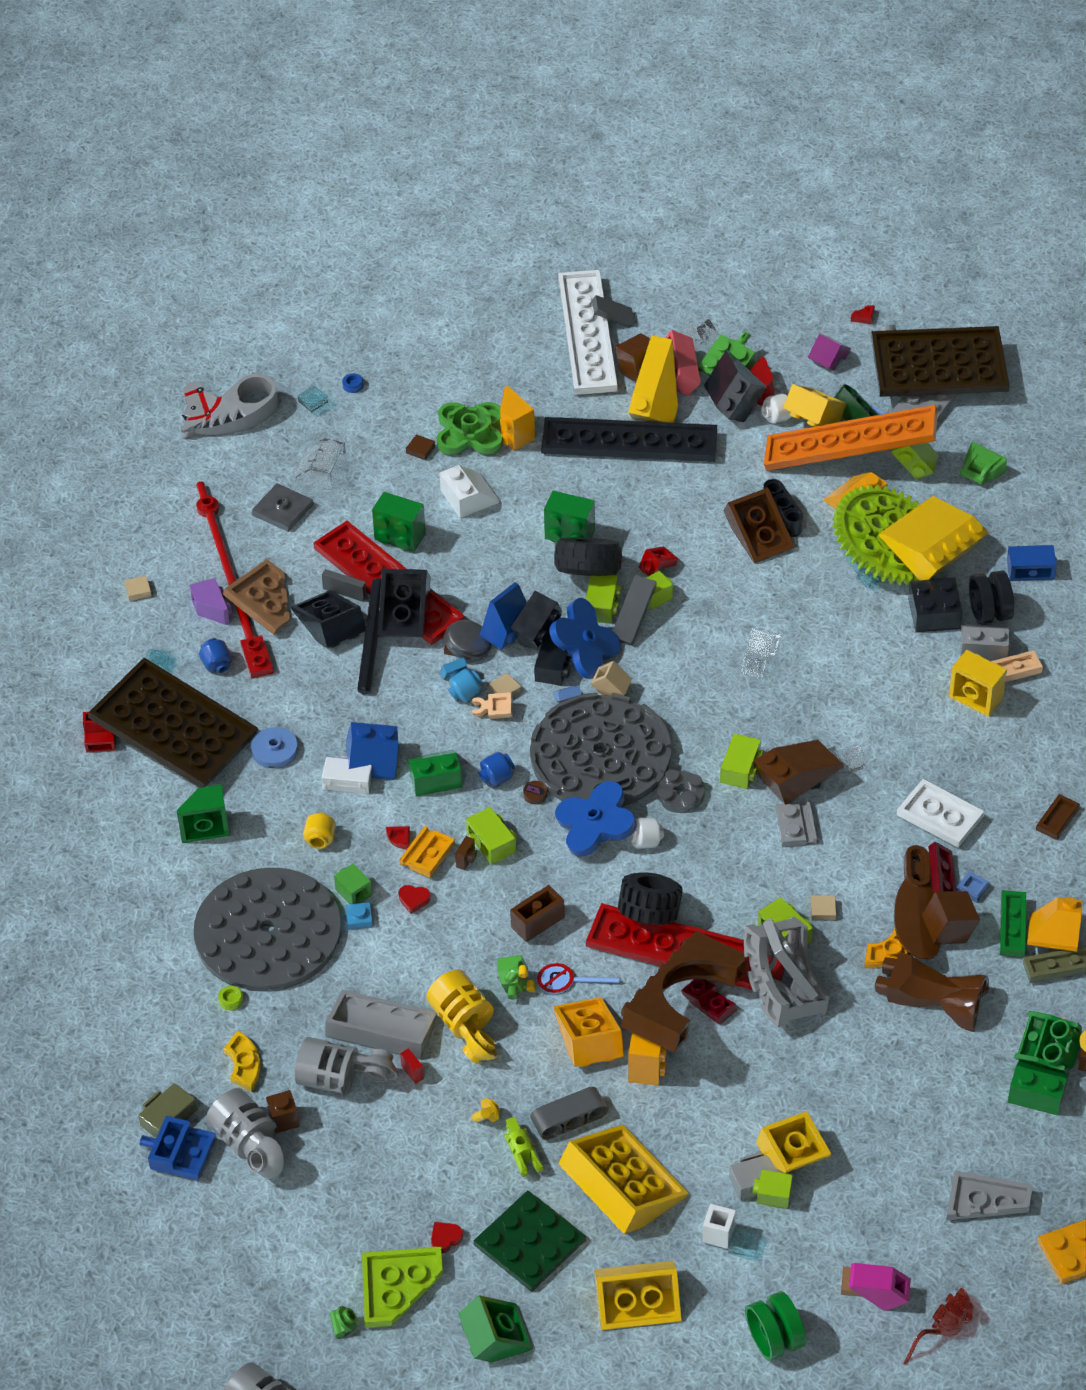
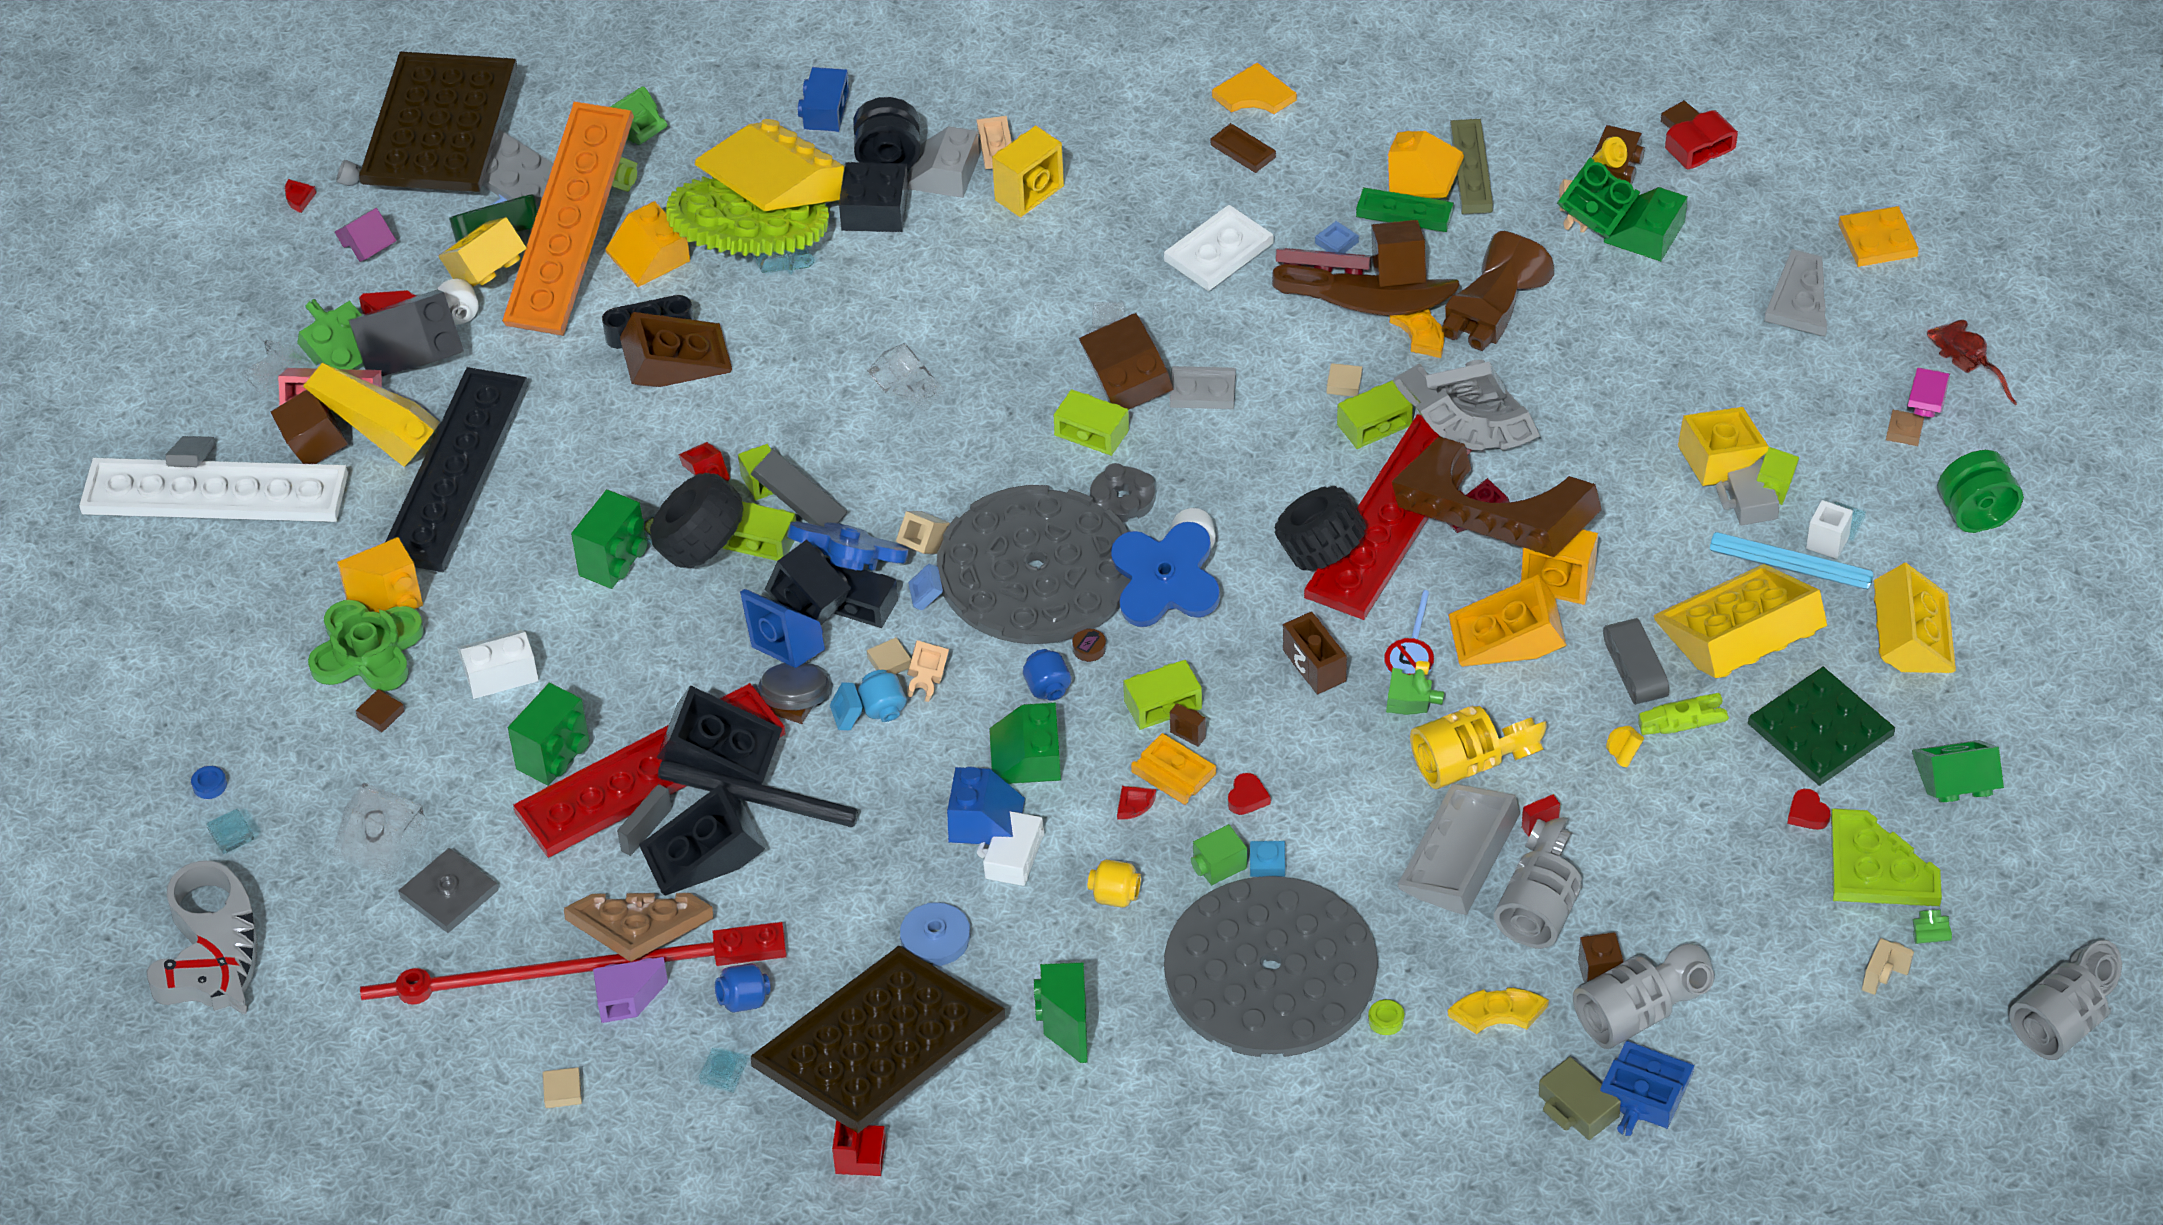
camera: 80 degrees left, 0 degrees up
none -> medium azure axle [1710,532,1873,589]
none -> tan bracket [1862,938,1914,995]

